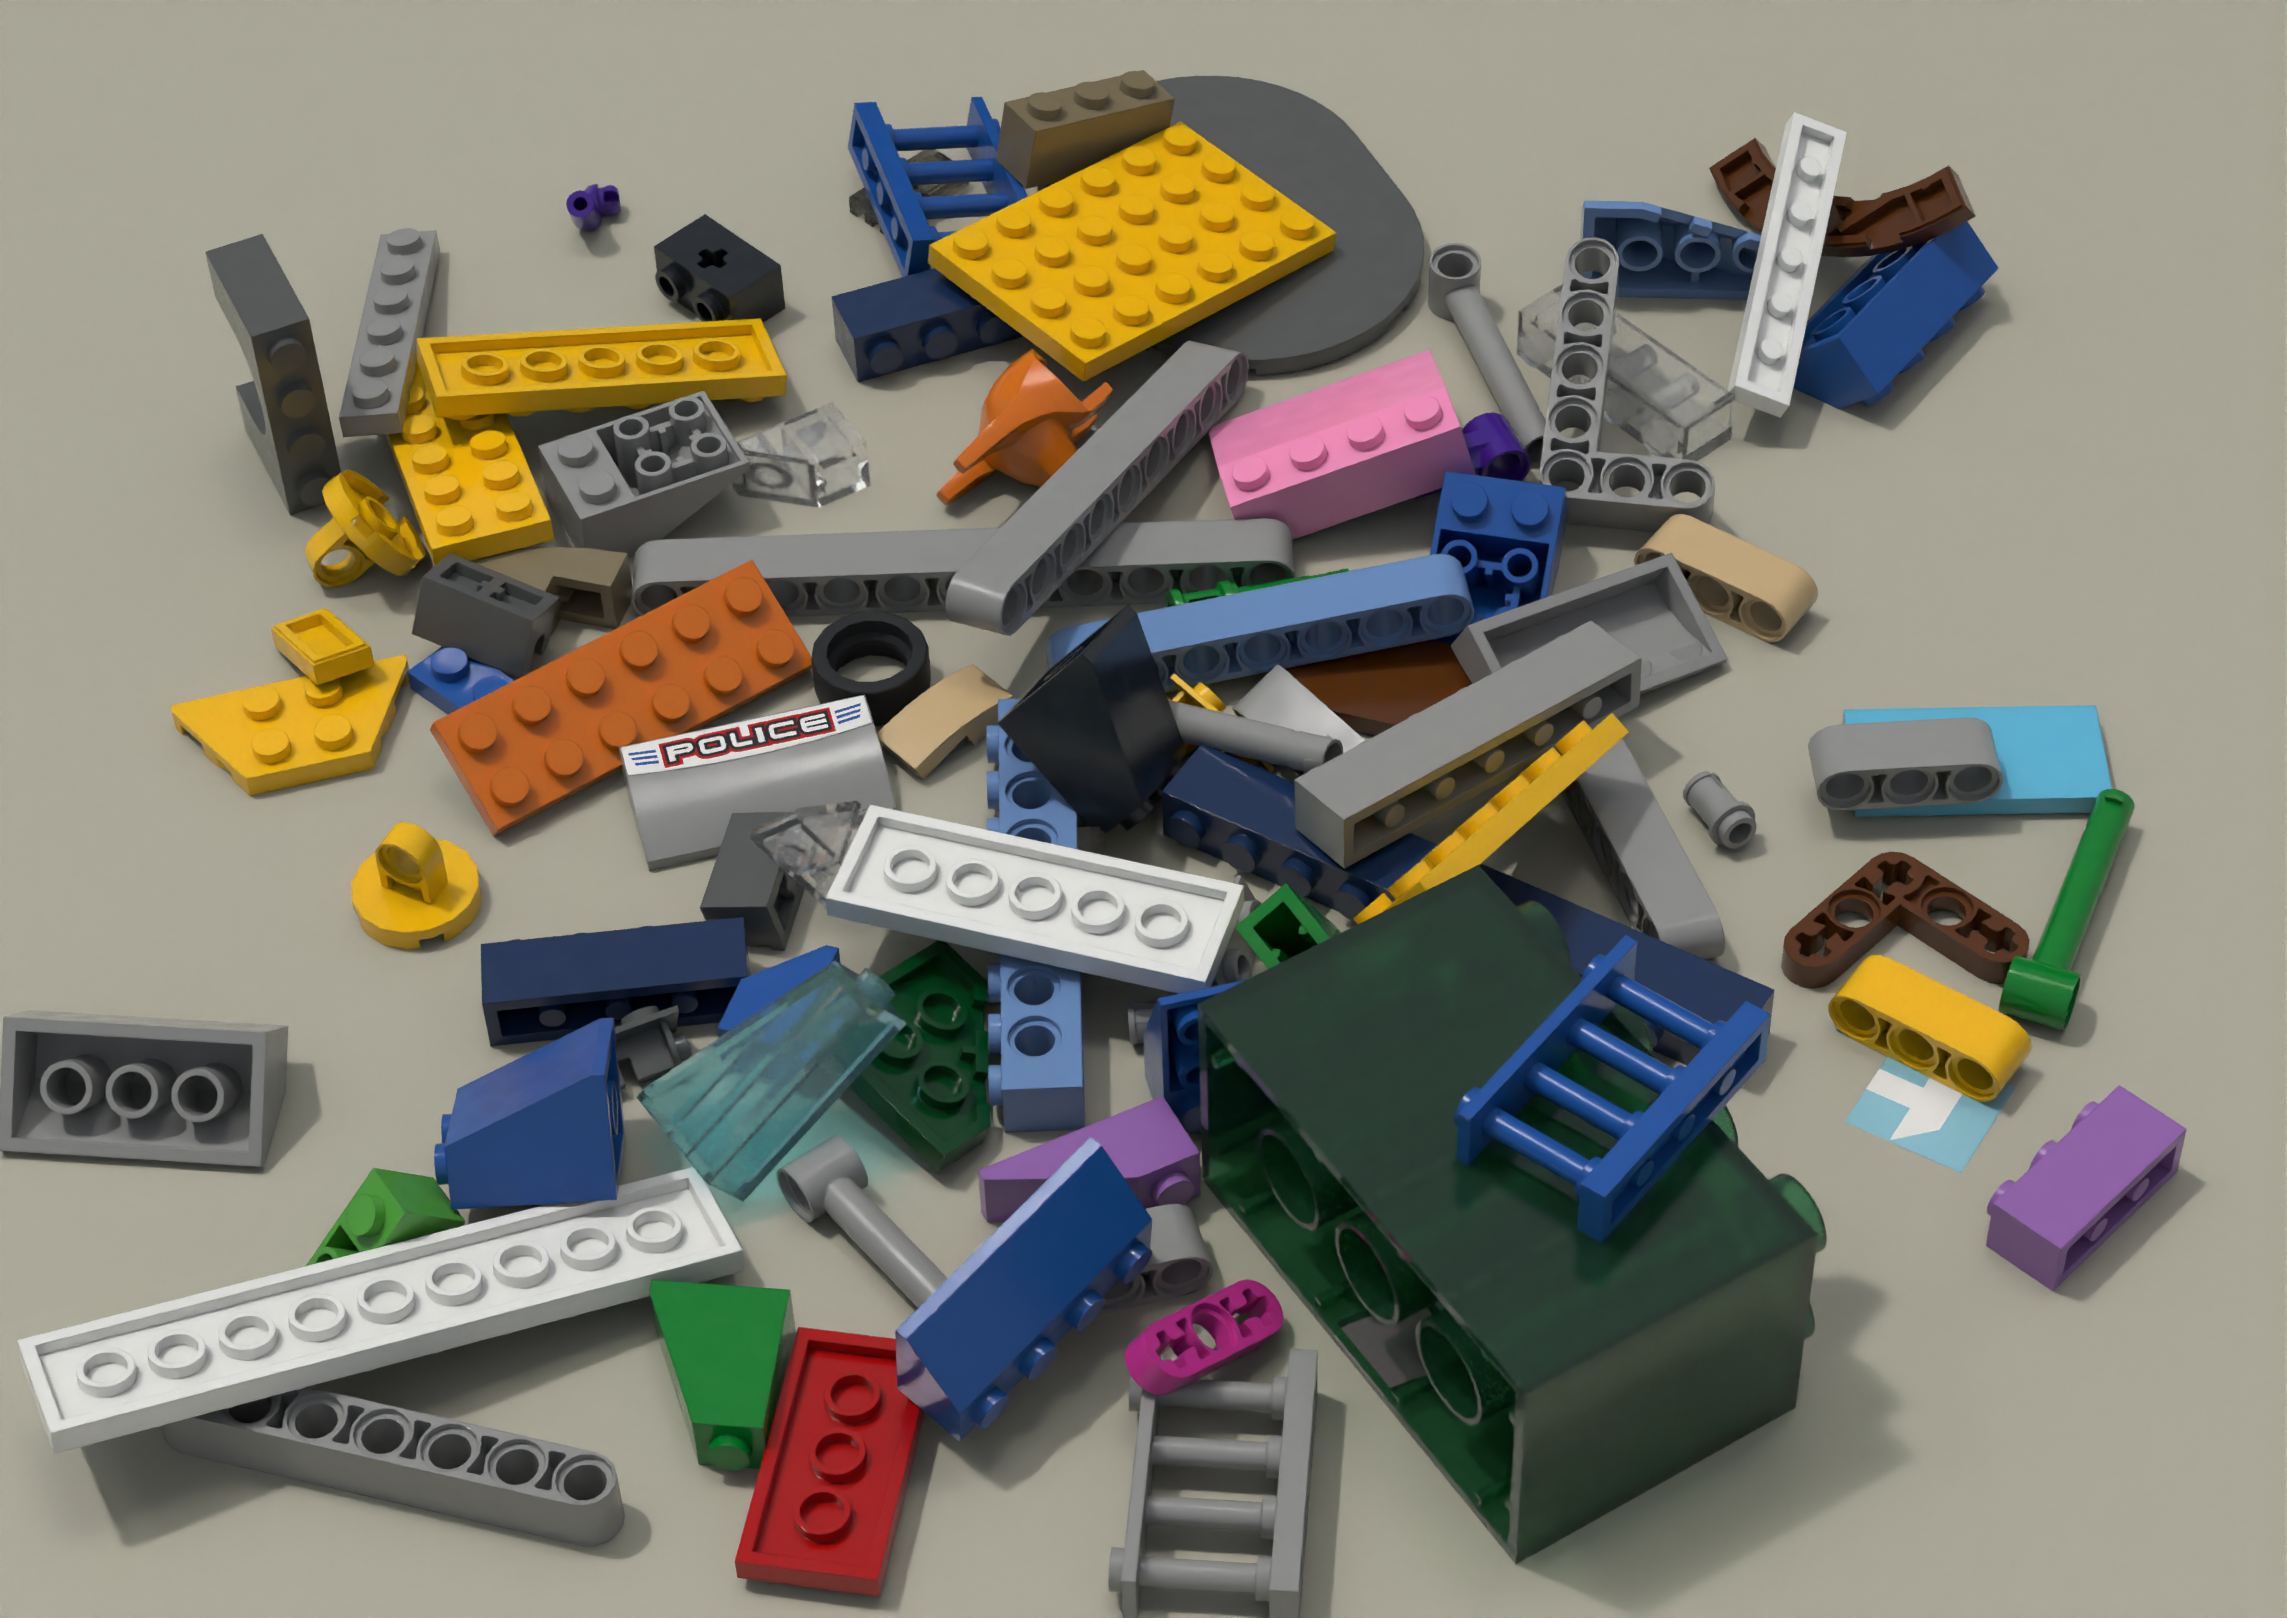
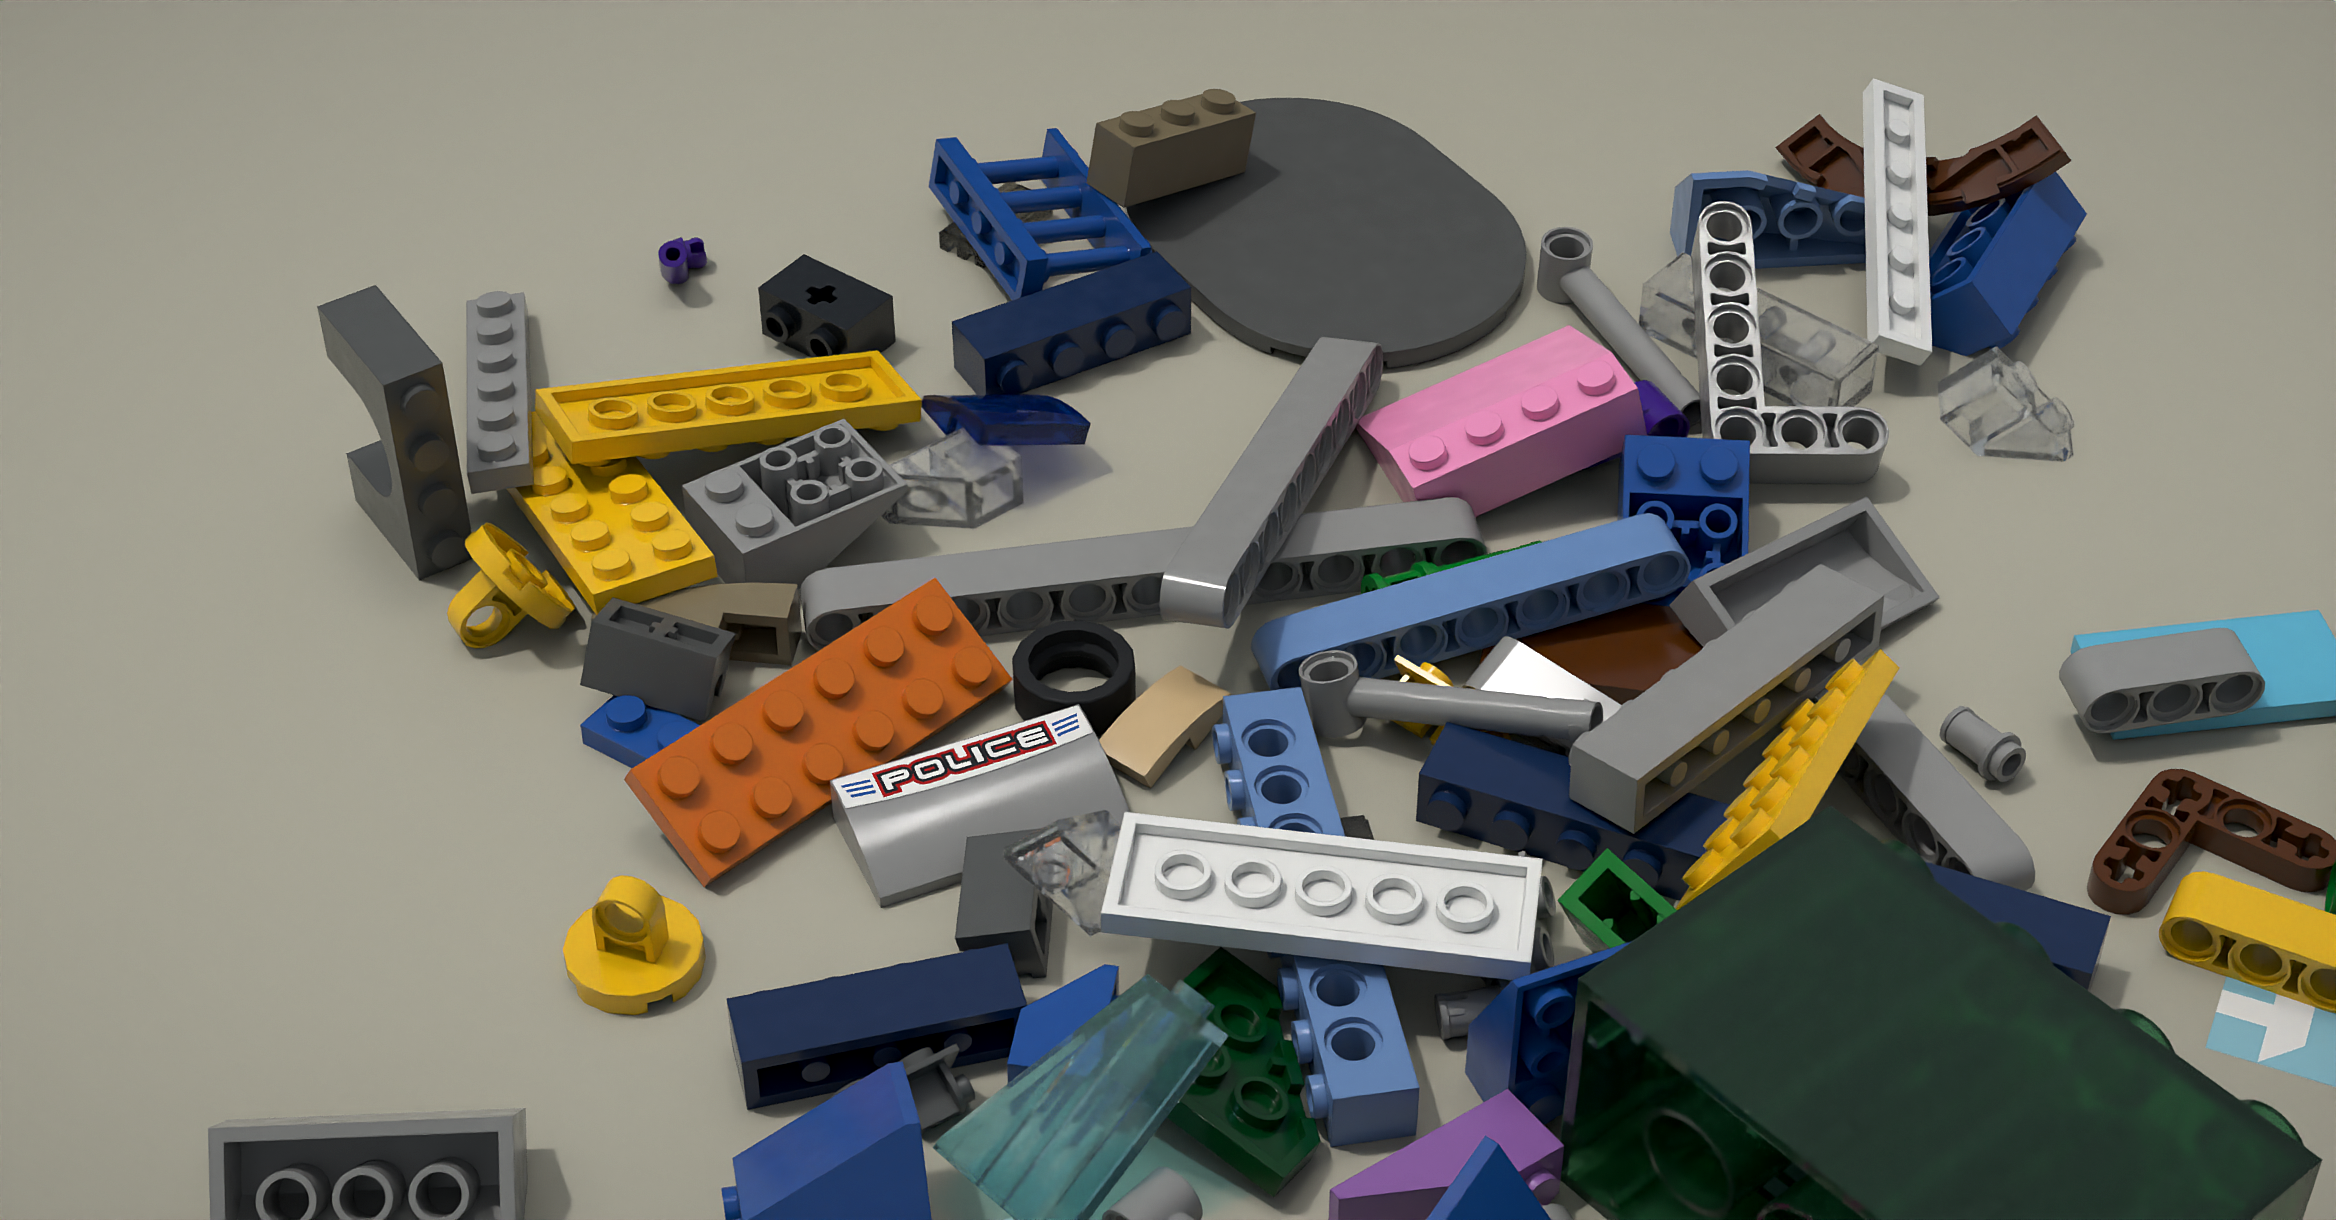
camera: 10 degrees left, 5 degrees down
yellow wing [170,654,409,796] -> none
yellow tile [271,608,375,685] -> none
yellow plate [928,121,1337,382] -> none
orange piece [936,349,1113,505] -> none
black slope [998,604,1187,839] -> none
blue fence [1454,935,1771,1244] -> none
tan beam [1634,514,1818,642] -> none
none -> clear blue slope [922,394,1091,446]
none -> clear slope [1938,346,2074,462]

